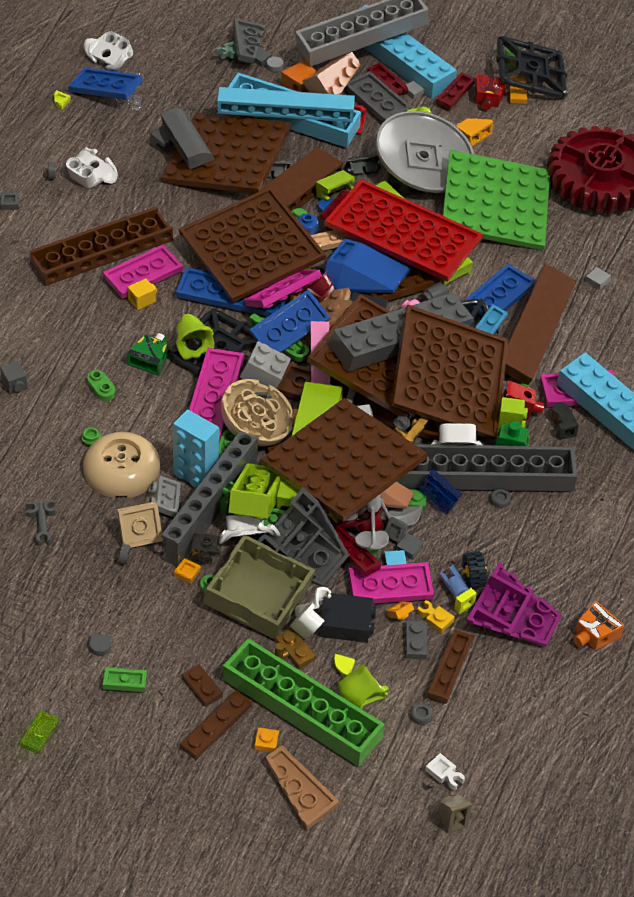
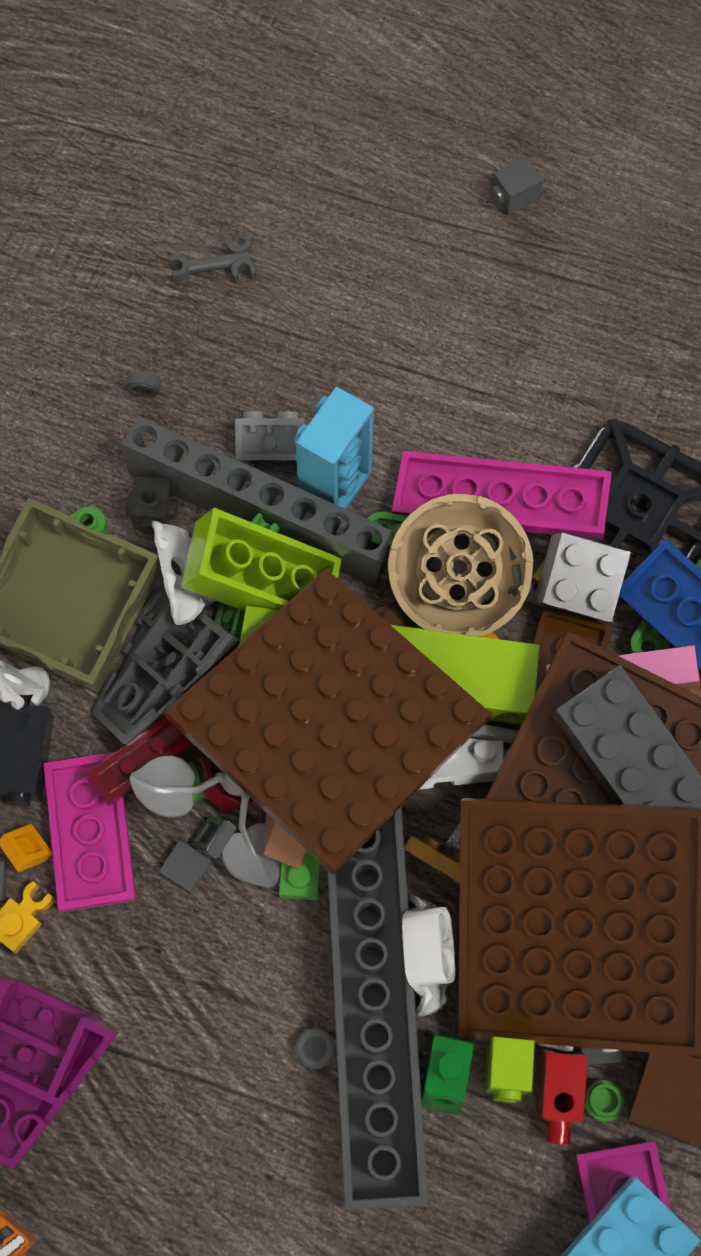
camera: 90 degrees right, 20 degrees up
bright green plate [82,427,101,446] -> none
tan brick [83,432,160,498] -> none
bright green plate [87,370,115,401] -> none
tan tile [117,501,163,548] -> none
green torso [127,333,168,376] -> none
light orange tile [174,558,201,584] -> none
lime piece [176,314,214,360] -> none
medium azure tile [384,550,407,565] -> none
clear blue plate [419,469,463,514] -> none
medium blue hinge [439,565,469,600] -> none
neon yellow tile [454,588,476,614] -> none
black wheel [462,551,487,589] -> none
pearl dark grey leg [551,402,579,440] -> none

